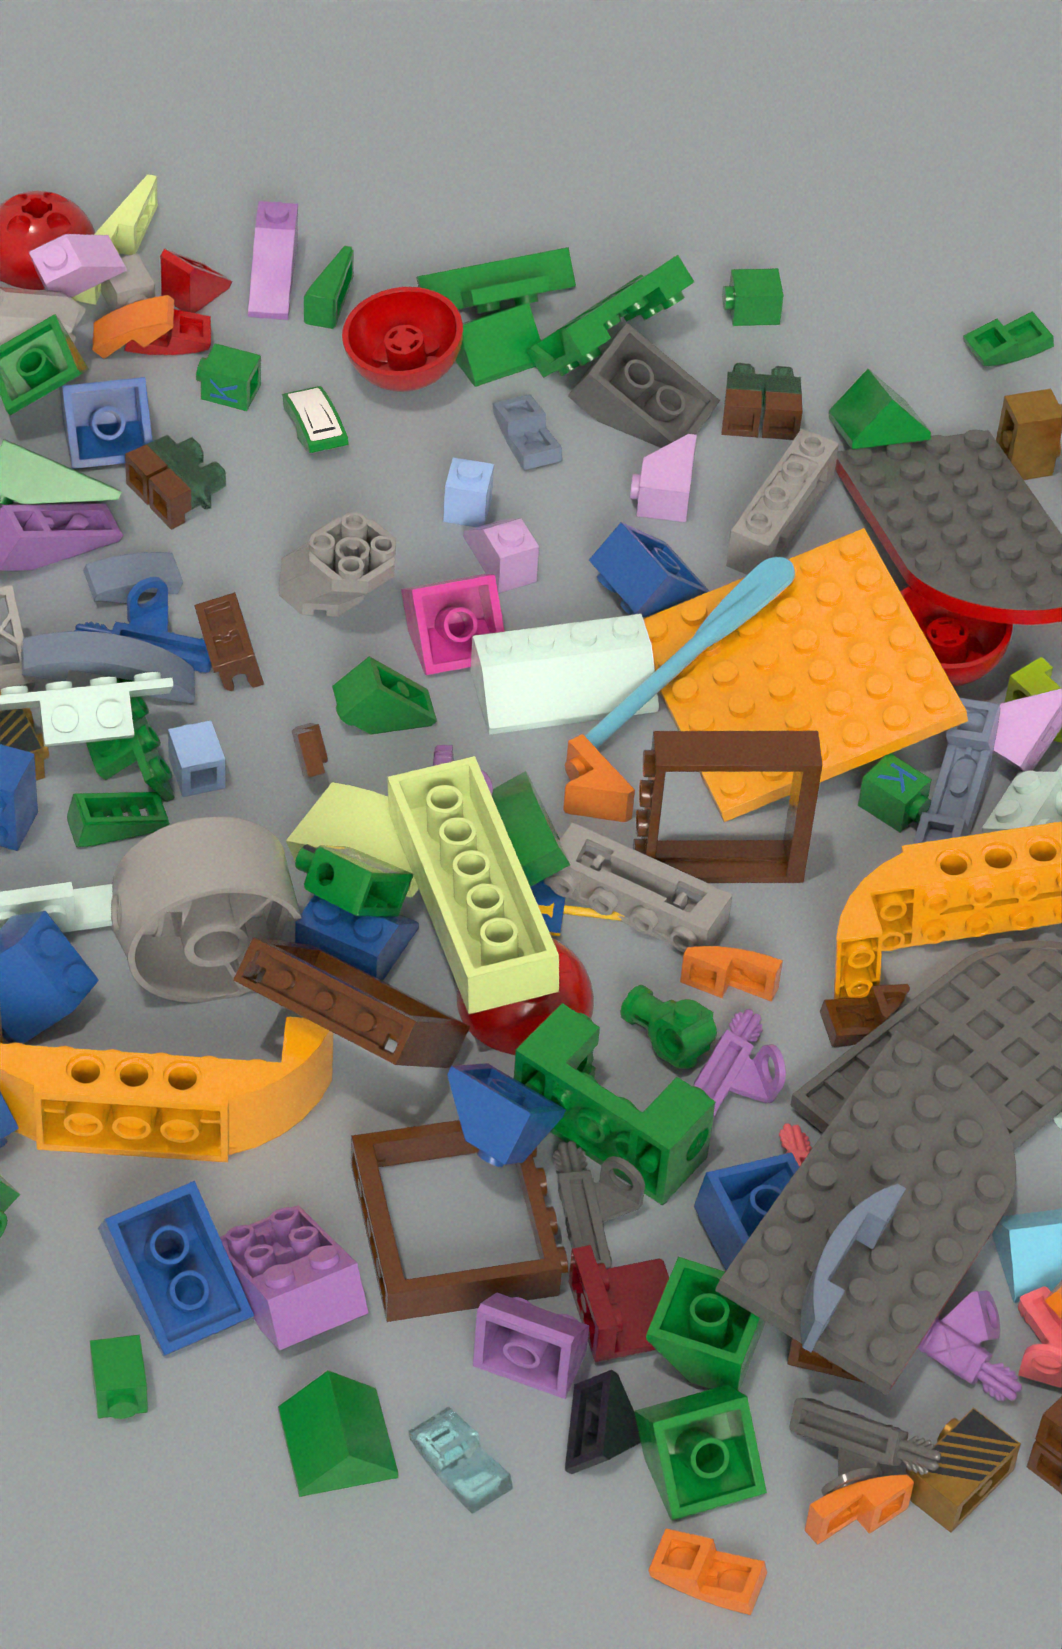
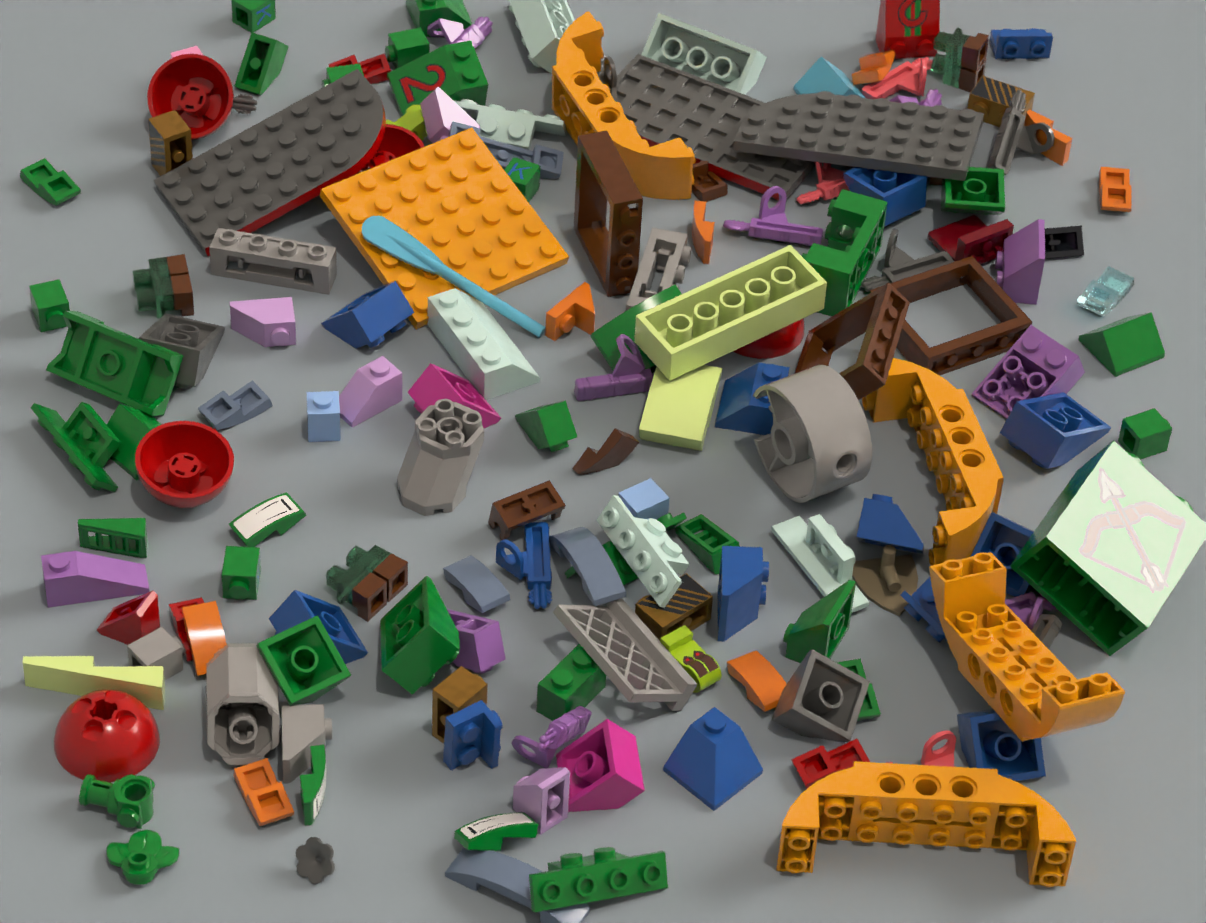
camera: 105 degrees left, 5 degrees down
lavender slope [29,234,127,298] -> none
green torso [295,844,413,917] -> none
blue slope [447,1063,566,1167] -> none
green connector [620,985,717,1069] -> none
green slope [634,1385,767,1520] -> none
sand blue slope [800,1184,906,1352] -> none
green slope [829,369,931,449] -> none

